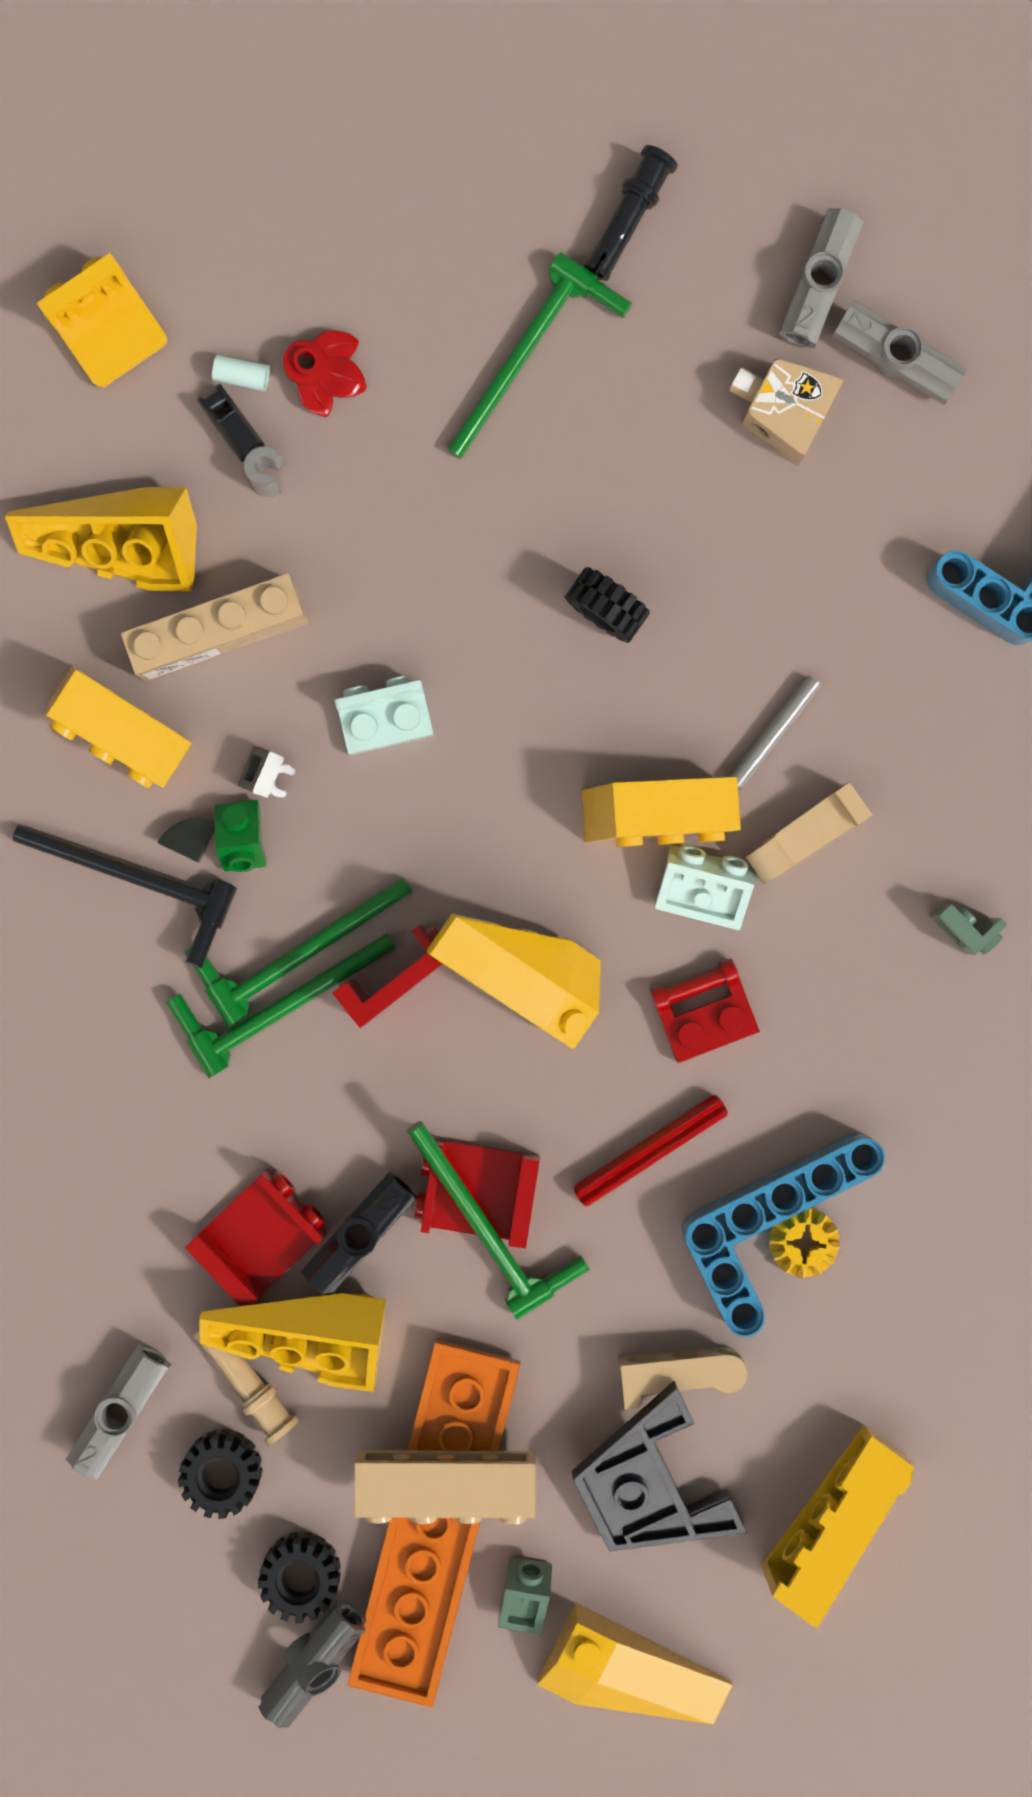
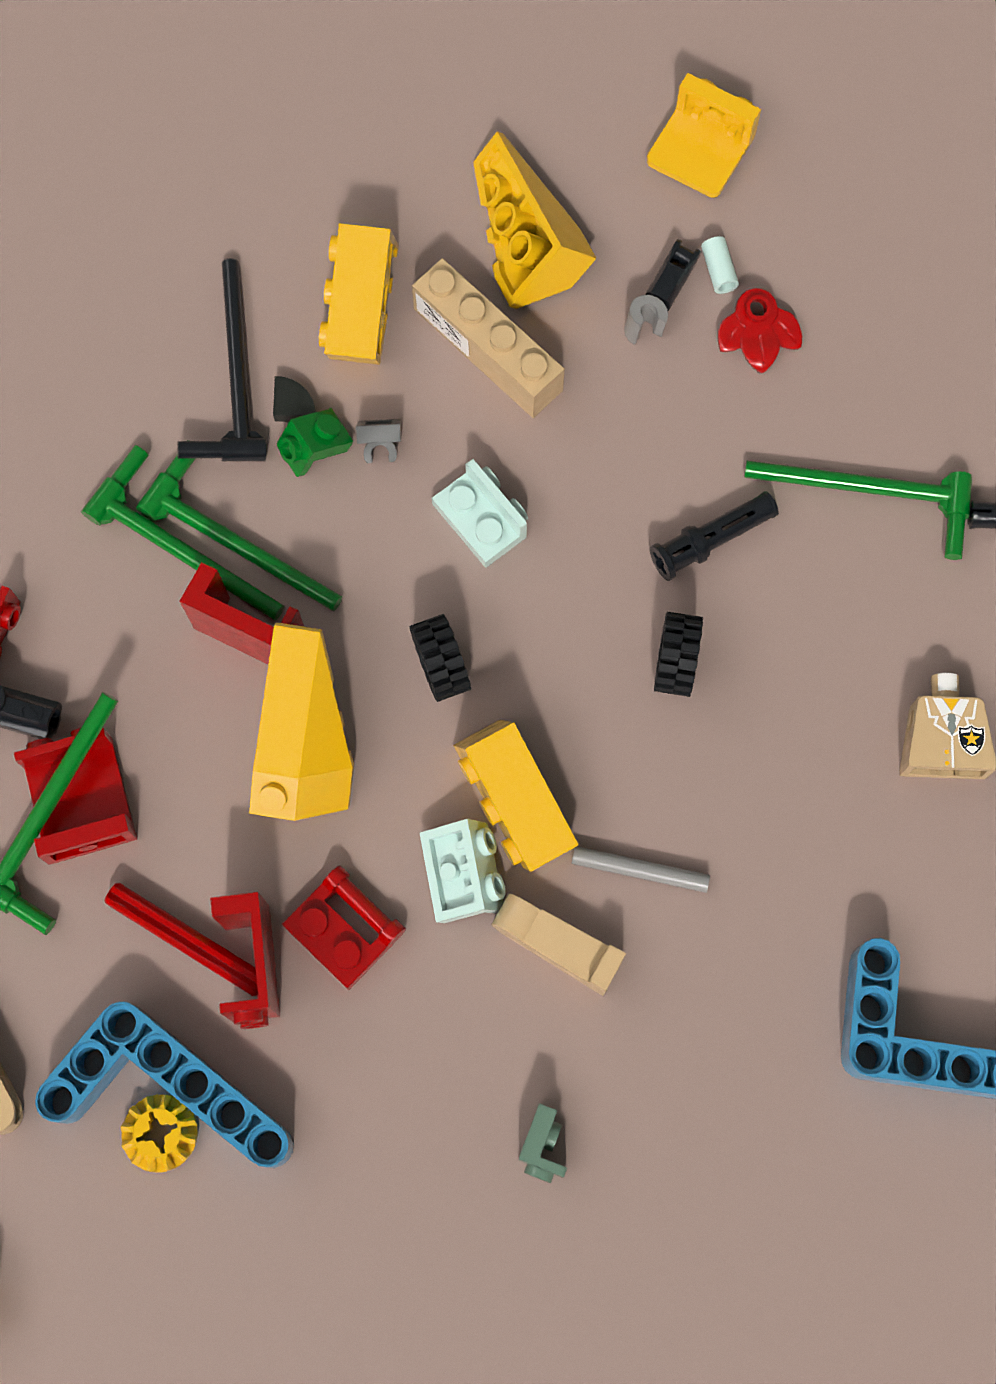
camera: 65 degrees right, 15 degrees down
none -> red panel [210,892,280,1029]
none -> black tyre [409,614,471,702]
none -> black pin [649,491,779,581]

